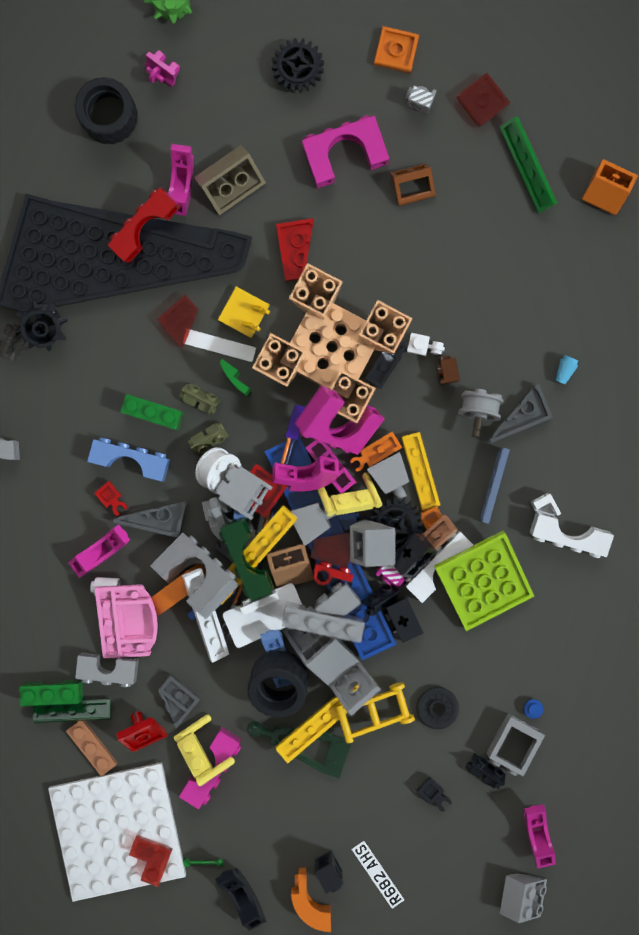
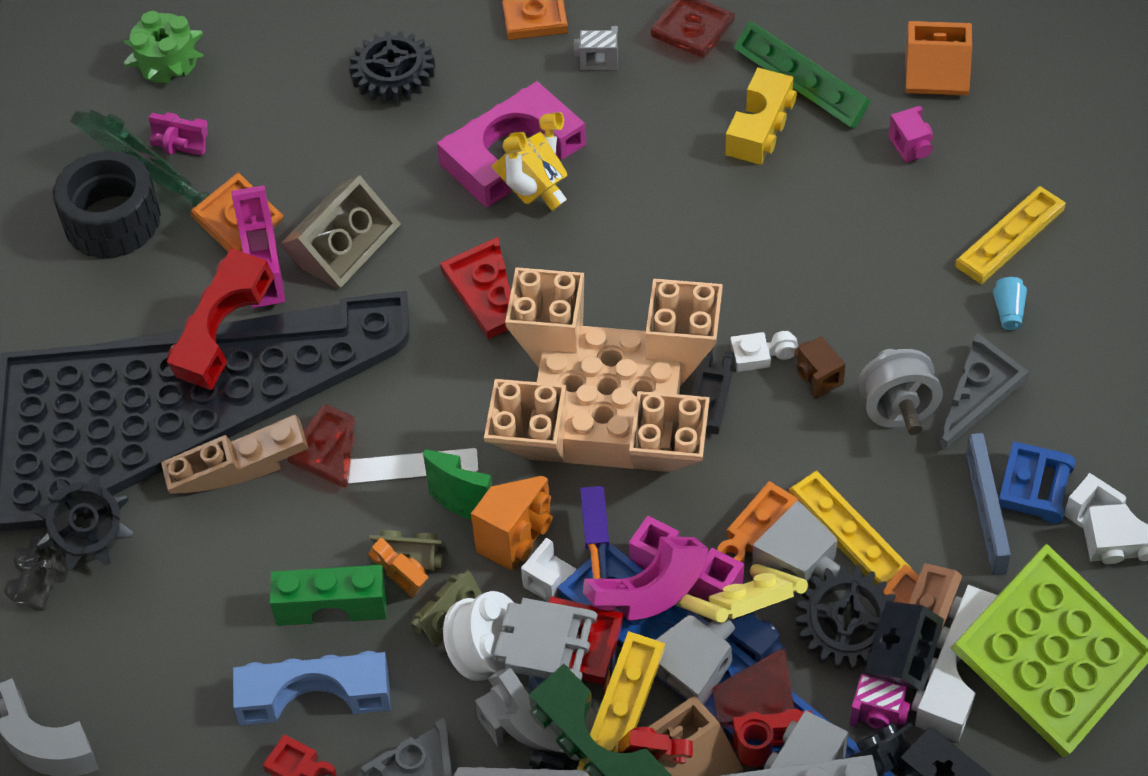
camera: 20 degrees left, 35 degrees down
yellow plate [218,286,270,338] -> none
dark pink arch [295,386,384,455] -> none
light grey slope [350,519,395,567] -> none
dark orange tile [390,163,436,206] -> none
none -> clear green plate [70,110,211,209]
none -> medium nougat slope [161,415,308,494]
none -> orange tile [190,172,284,252]
none -> orange plate [367,537,429,598]
none -> orange slope [471,476,553,571]
none -> torso [491,112,567,211]
none -> white panel [521,538,576,602]
none -> red plate [618,727,693,764]
none -> yellow arch [725,67,797,165]
none -> dark pink brick [888,106,933,163]
none -> yellow tile [955,186,1066,285]
none -> blue plate [999,441,1076,524]

